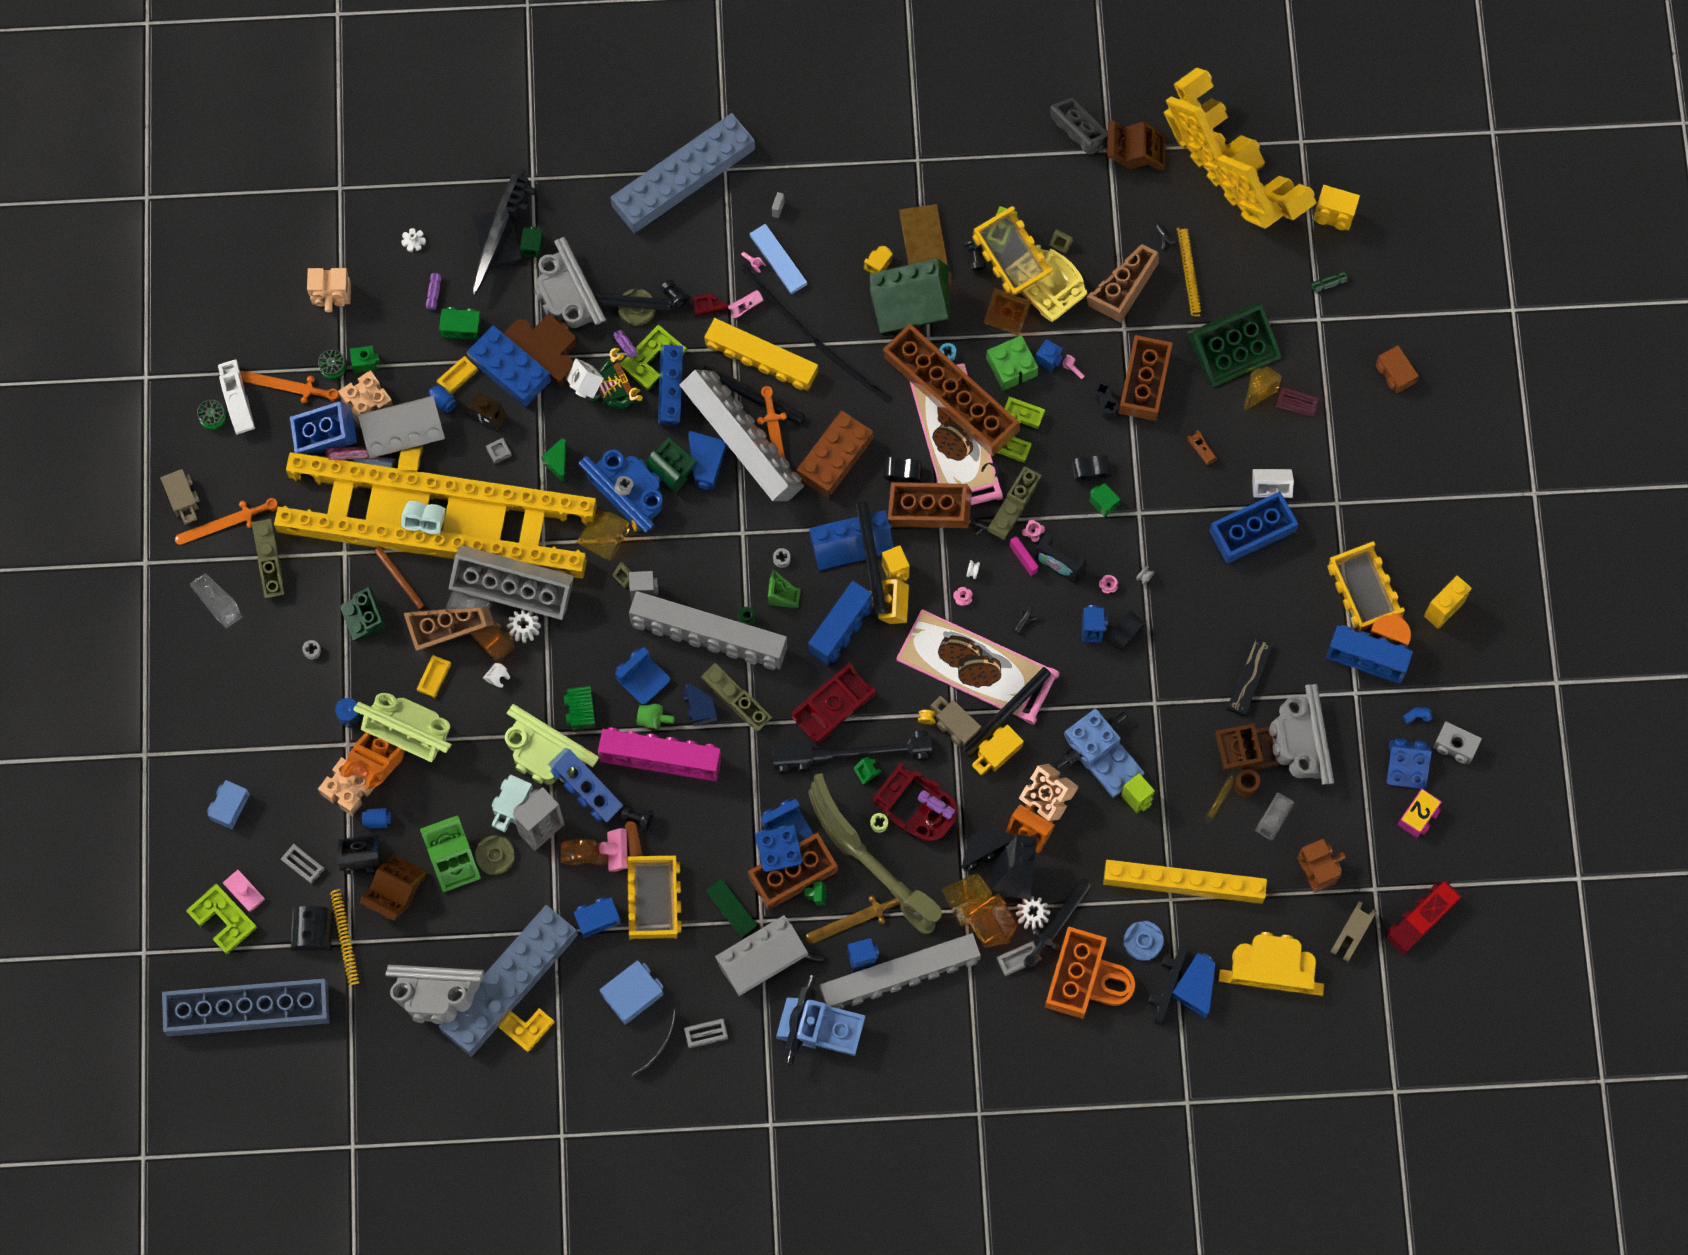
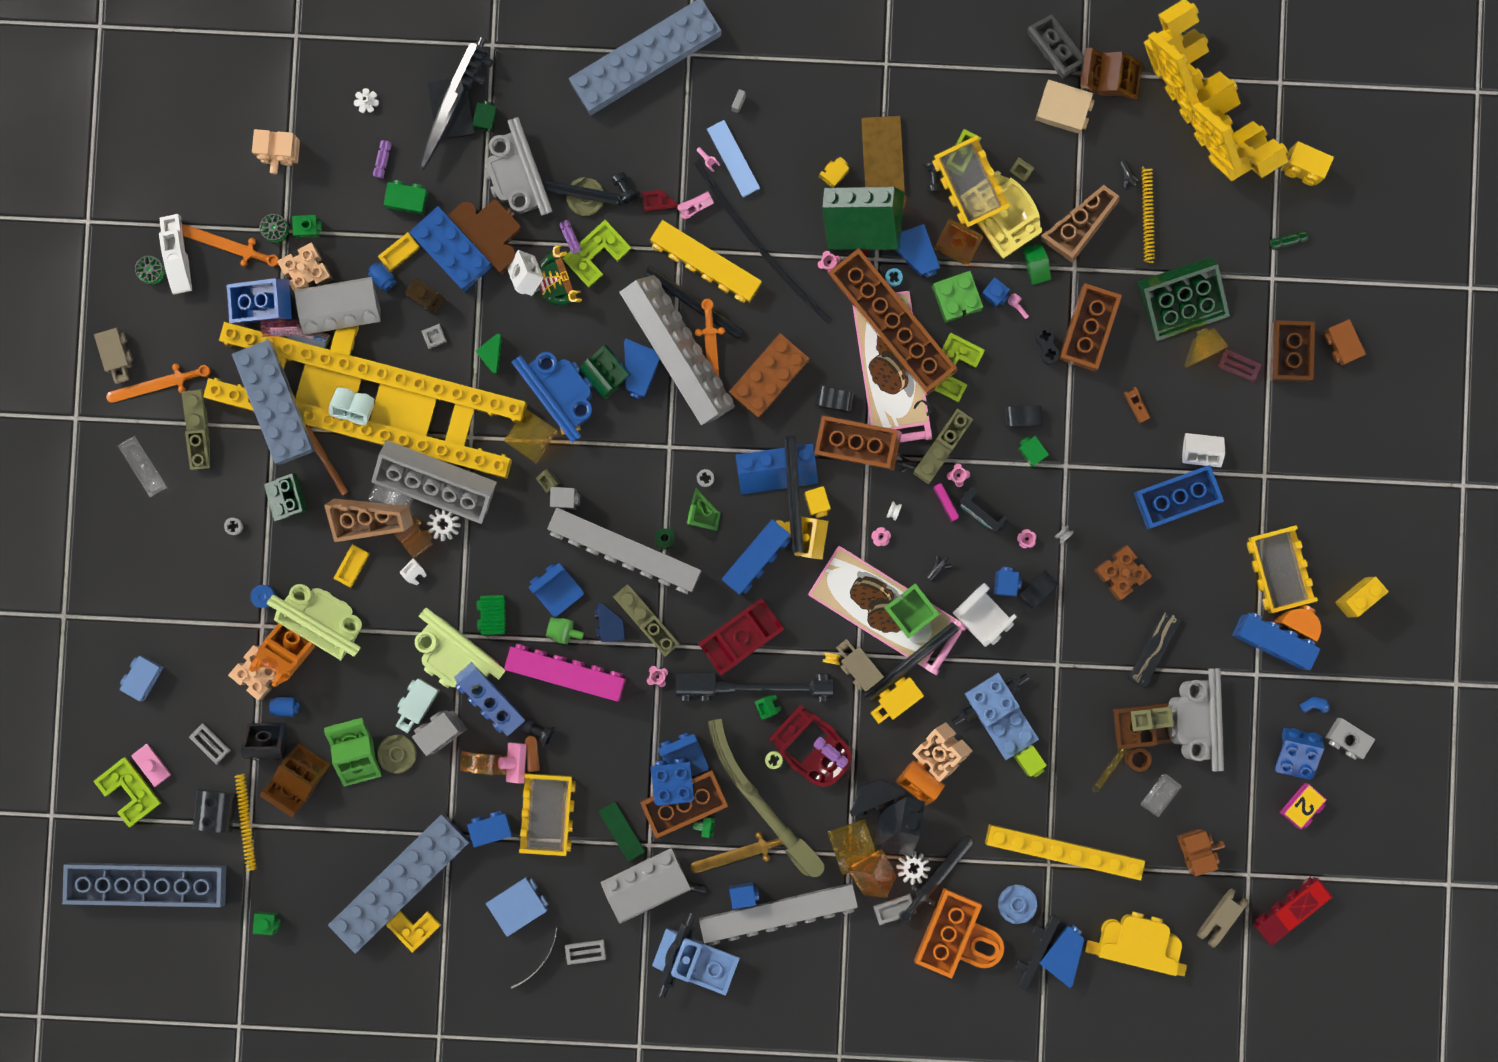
camera: 10 degrees right, 15 degrees up
light grey brick [386,965,484,1024] -> none
light grey bush [614,476,633,496] -> none
blue brick [658,345,683,426] -> none
none -> sand blue brick [232,340,316,465]
none -> green brick [253,911,280,935]
none -> bright pink plate [647,666,668,687]
none -> bright pink plate [818,251,840,272]
none -> bright green piece [884,584,940,639]
none -> blue slope [894,224,940,278]
none -> white panel [953,583,1016,647]
none -> green slope [1022,243,1051,285]
none -> tan brick [1035,80,1095,134]
none -> dark orange brick [1094,545,1152,601]
none -> olive slope [1131,706,1174,731]
none -> reddish brown brick [1270,320,1315,383]

